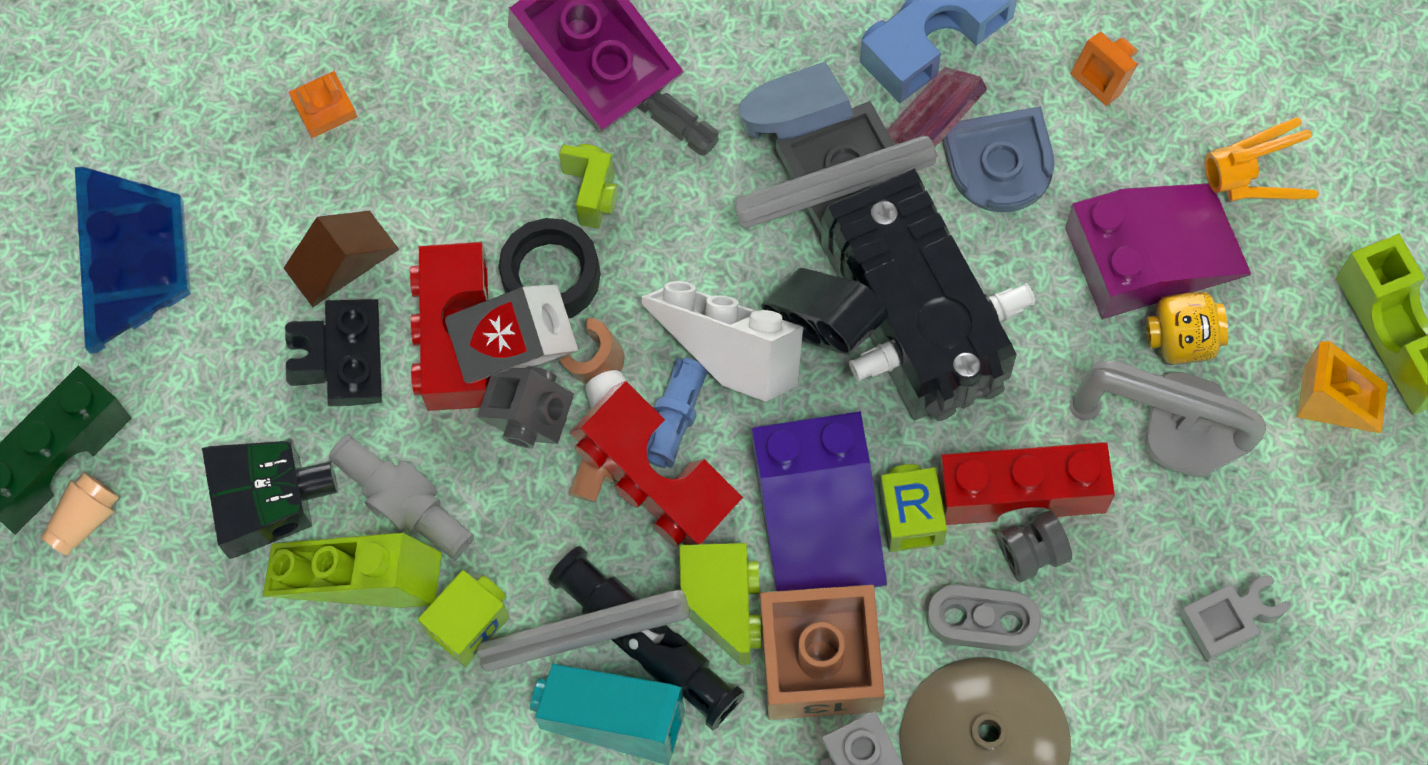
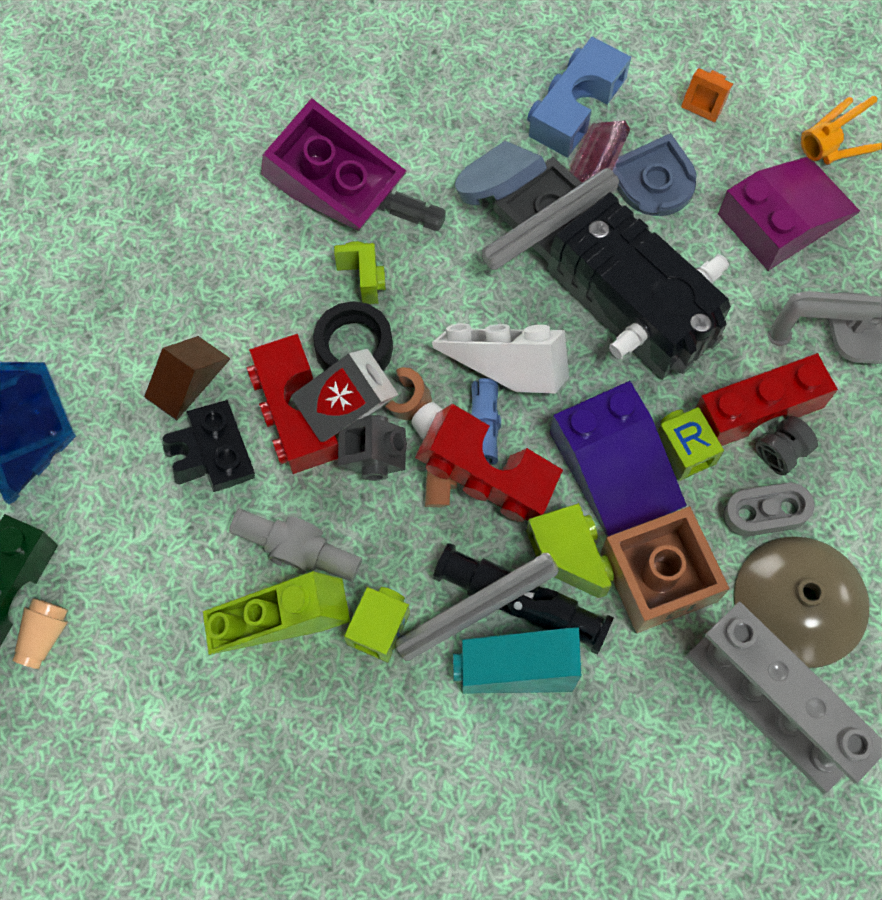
camera: 20 degrees left, 0 degrees up
black torso [202,441,338,559] -> none
orange tile [288,71,358,138] -> none
black beam [761,268,889,355] -> none
yellow head [1146,292,1228,365] -> none

